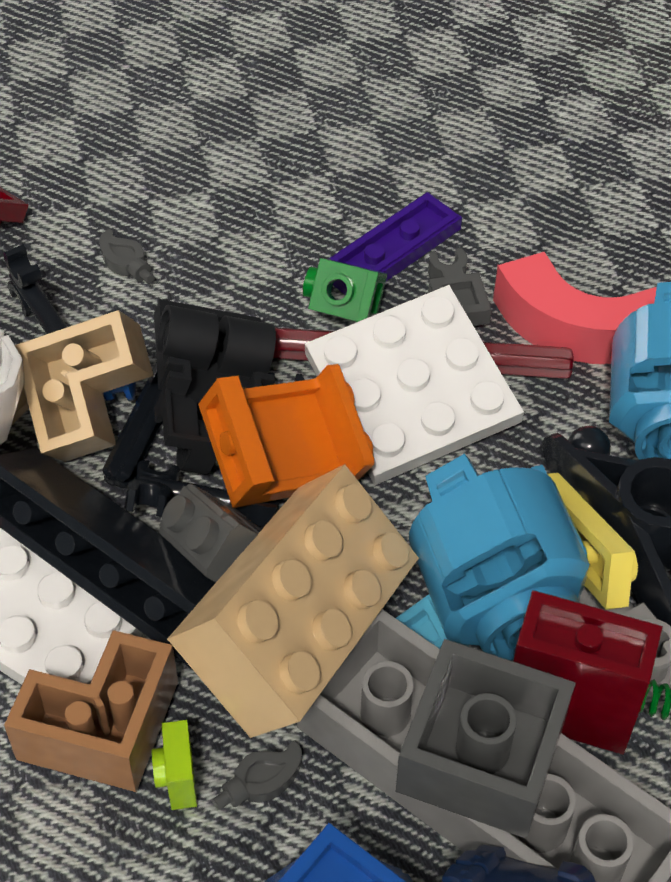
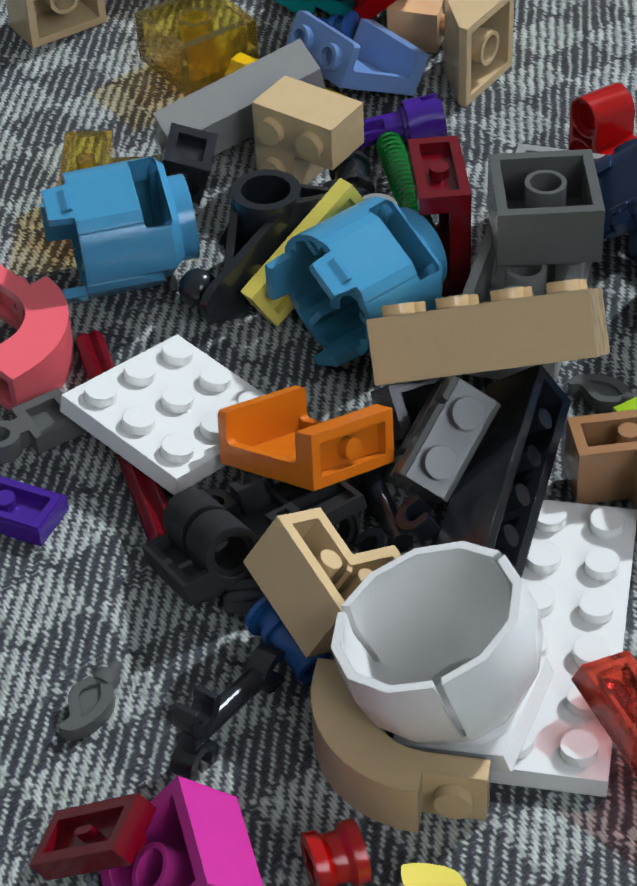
camera: 110 degrees left, 10 degrees down
green brick [303,258,387,322] -> none

